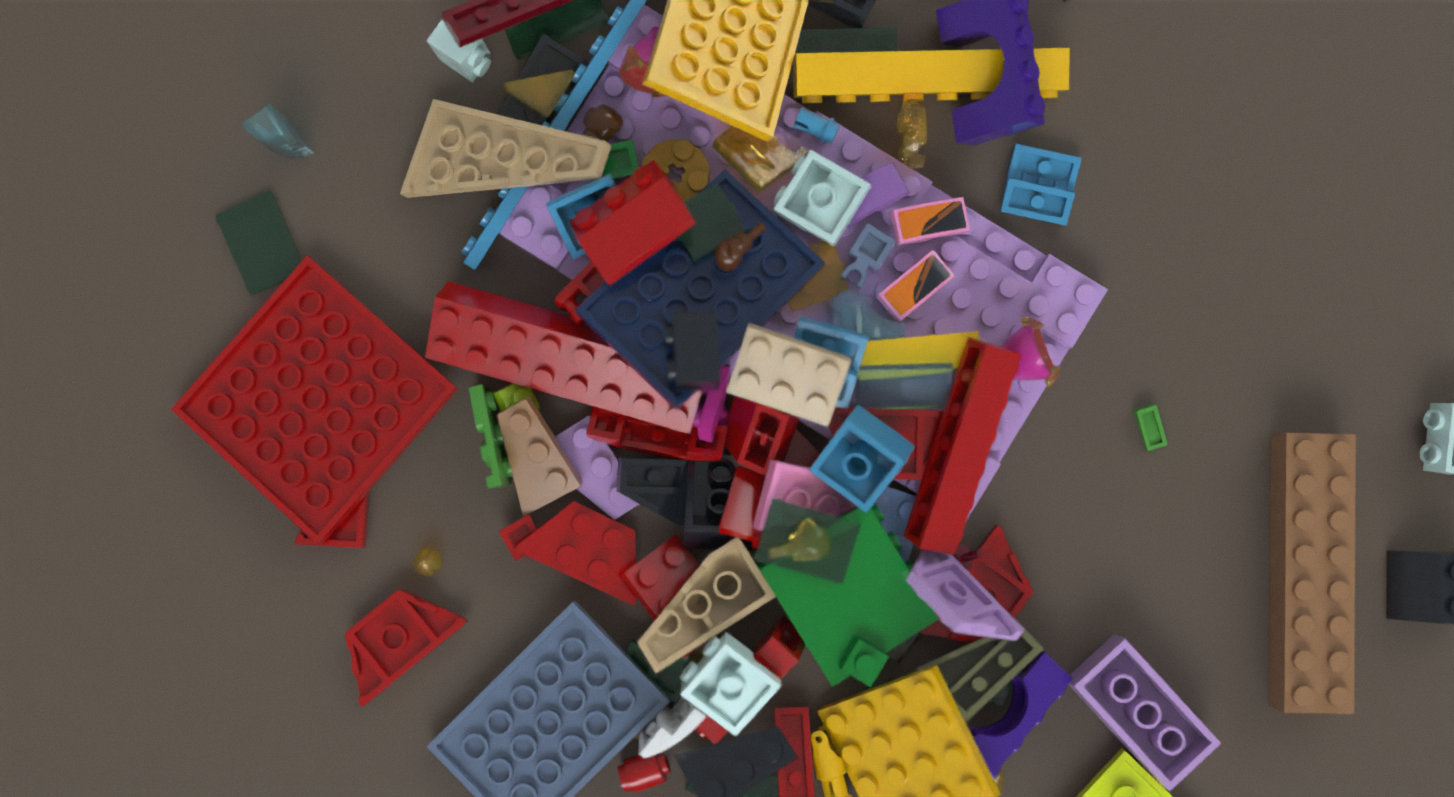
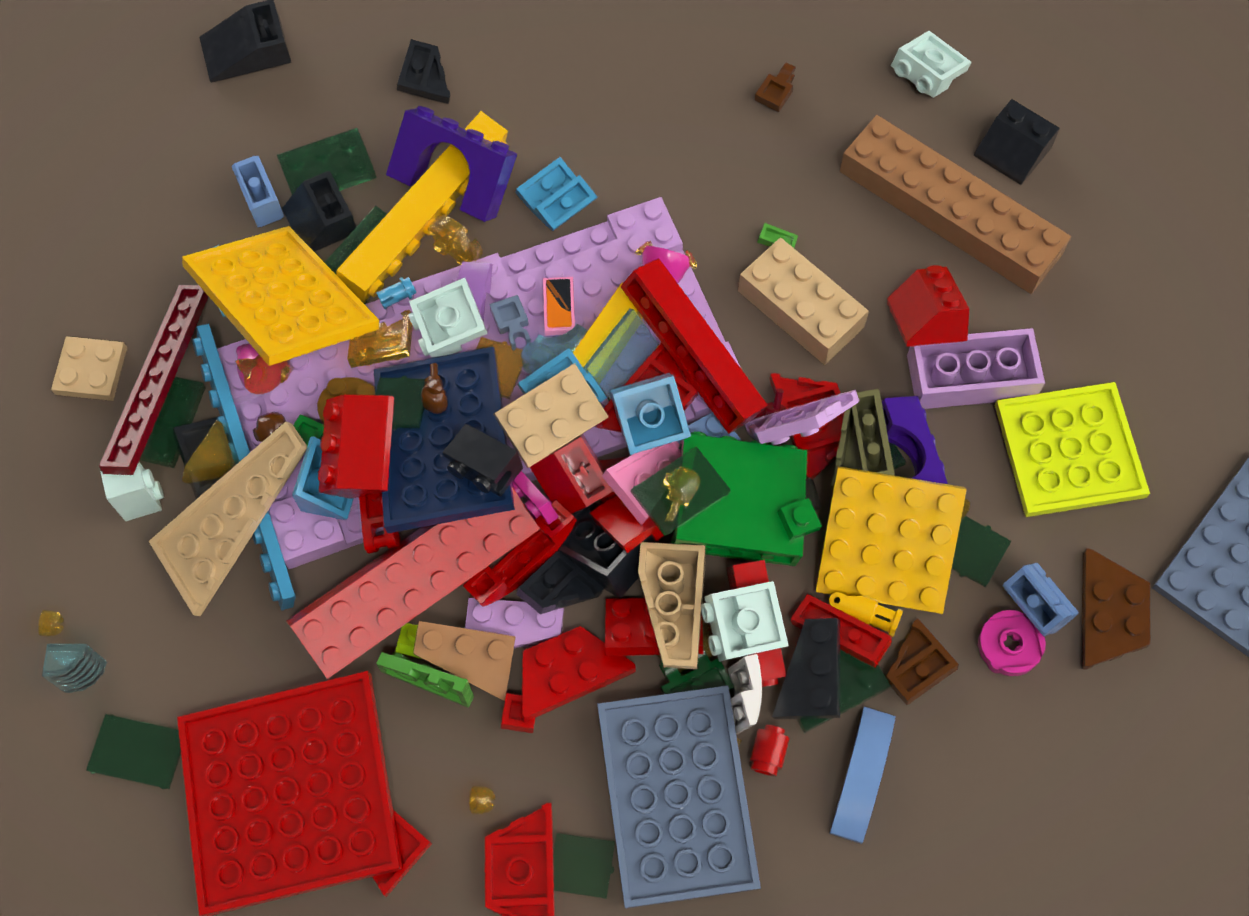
camera: 50 degrees left, 20 degrees down
slope [890,197,970,245] -> none
none -> clear yellow hinge [39,610,64,636]
none -> clear green piece [553,833,615,899]
none -> tan brick [738,237,869,365]
none -> reddish brown plate [755,62,796,112]
none -> red slope [887,265,970,347]

